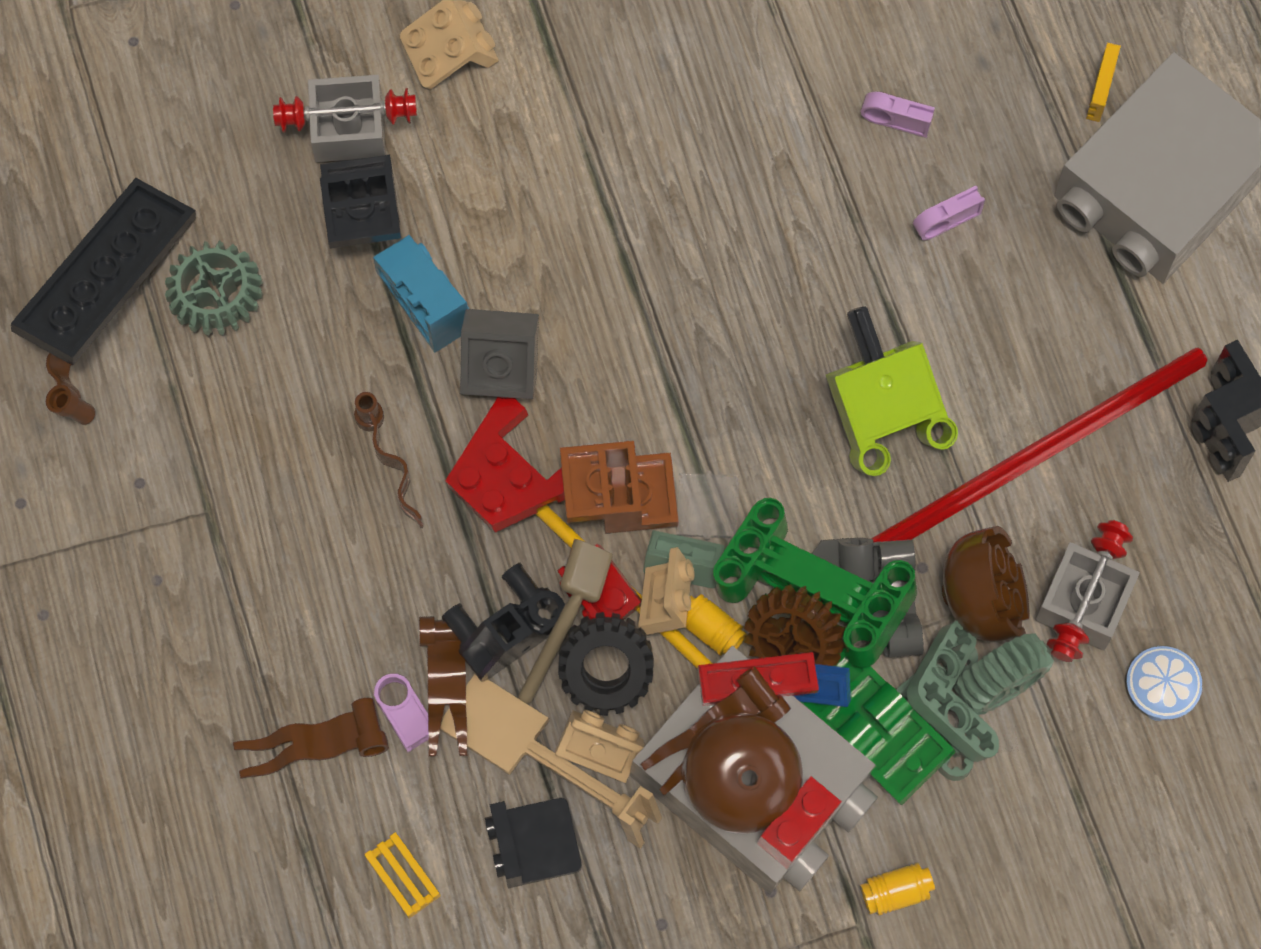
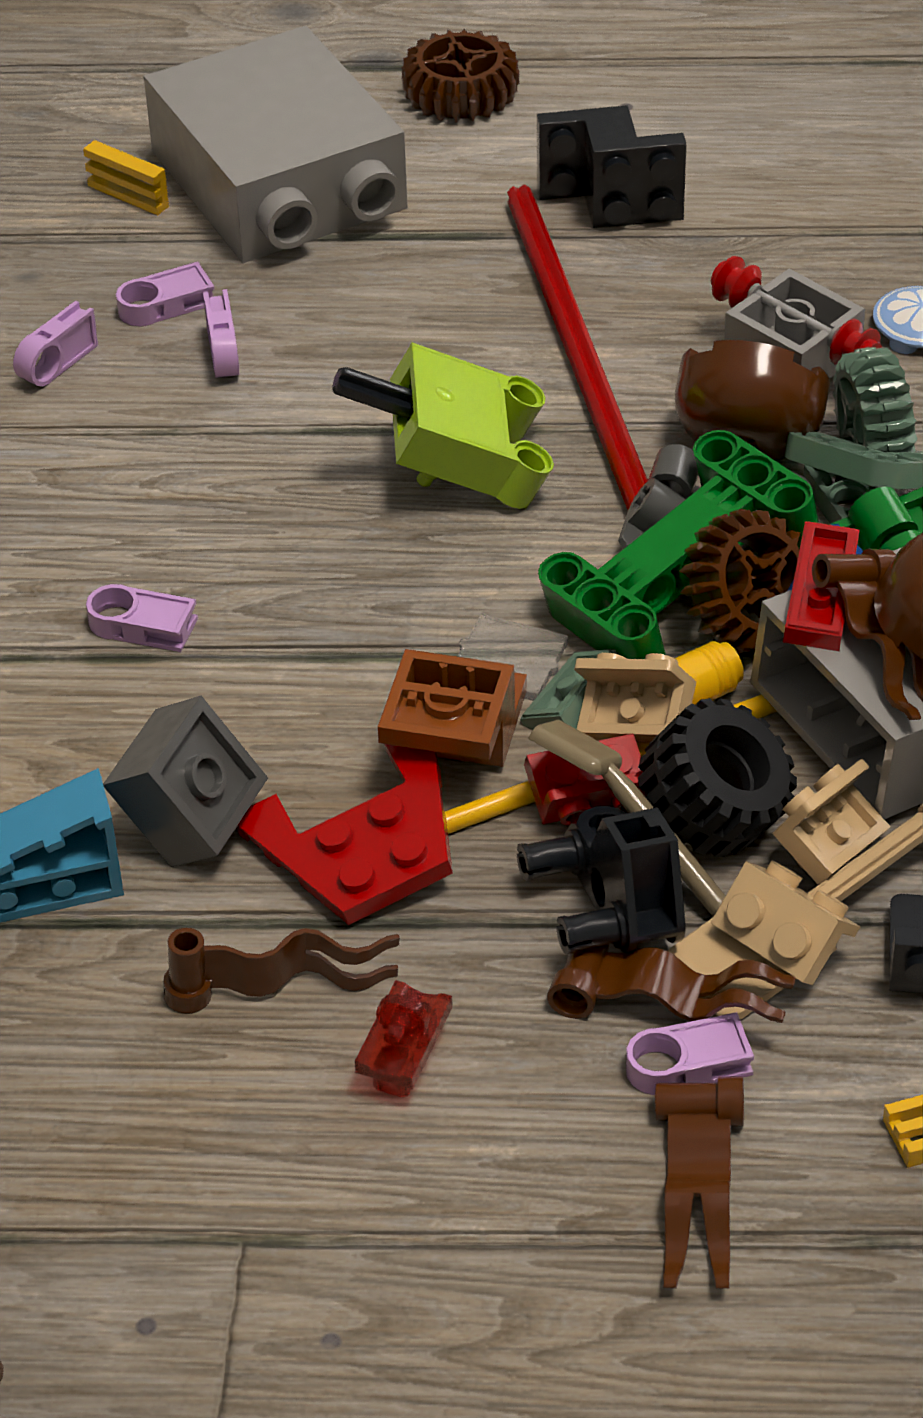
camera: 70 degrees left, 25 degrees down
none -> lavender piece [86,584,198,652]
none -> lavender piece [116,262,214,326]
none -> clear red hips [354,980,453,1097]
none -> tan bracket [710,861,860,985]

